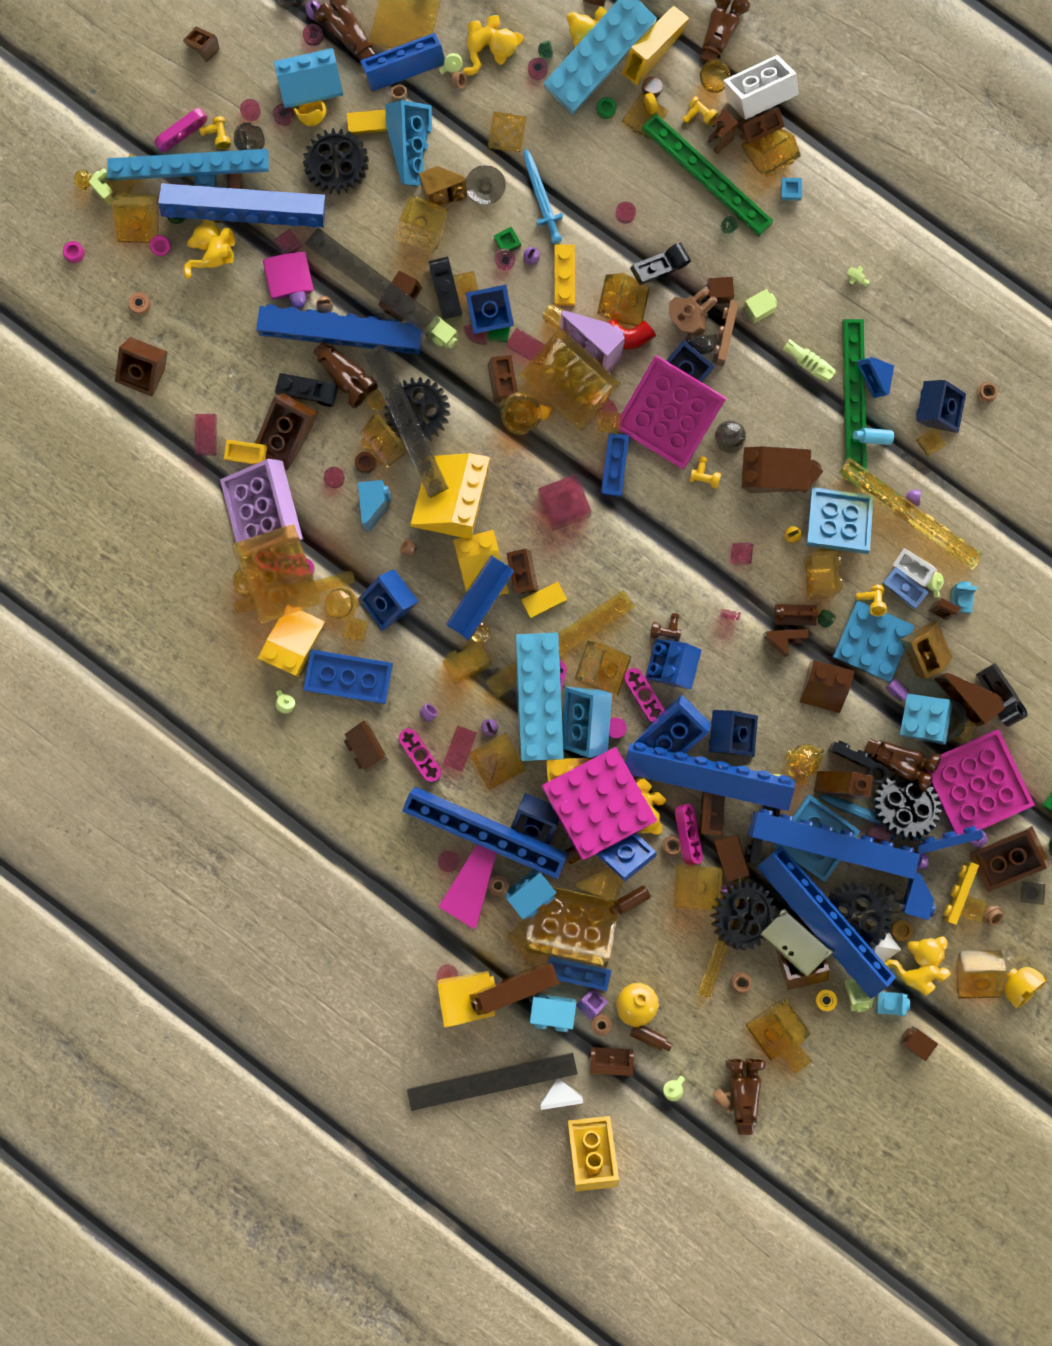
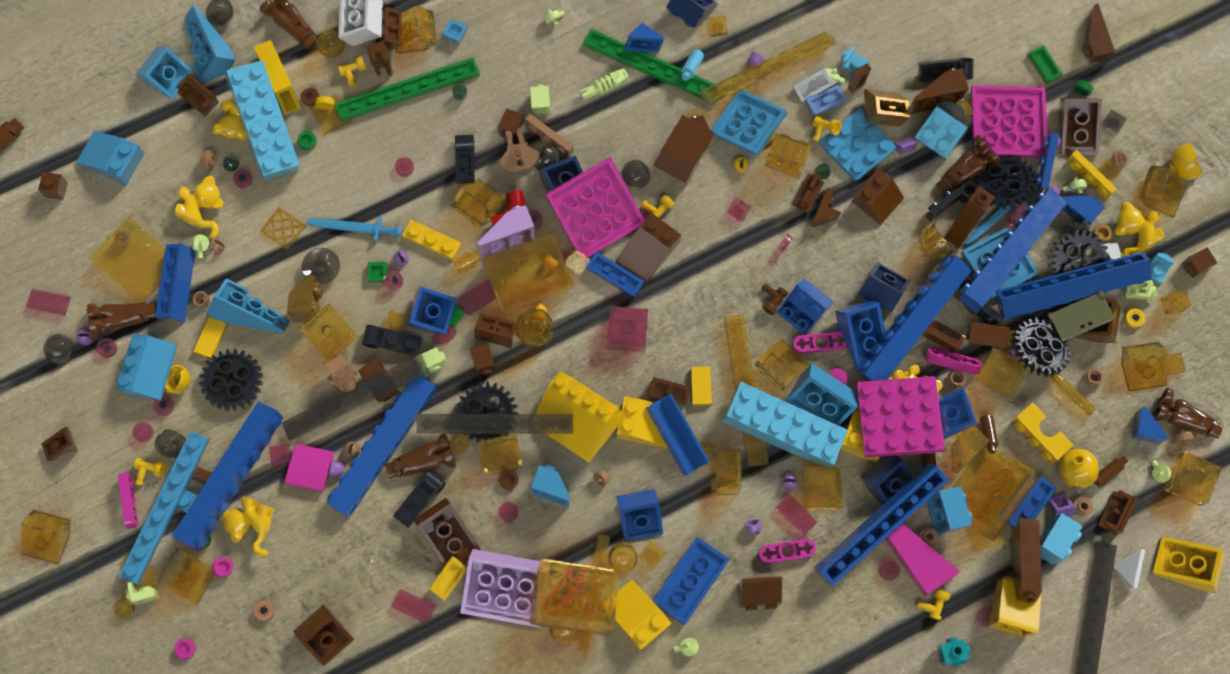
camera: 70 degrees left, 10 degrees down
none -> clear yellow slope [21,509,71,564]
none -> medium nougat plate [200,150,216,169]
none -> medium nougat hinge [323,352,360,395]
none -> reddish brown brick [470,343,496,375]
none -> clear pink tile [529,211,543,230]
none -> reddish brown slope [616,213,681,284]
none -> yellow piece [917,589,951,620]
none -> teal brick [937,637,971,667]
none -> yellow arch [1012,402,1074,464]
none -> yellowish green piece [1063,177,1087,194]
none -> blue slope [1132,406,1168,444]
none -> clear yellow brick [1160,290,1191,315]
none -> clear yellow brick [1164,451,1222,507]

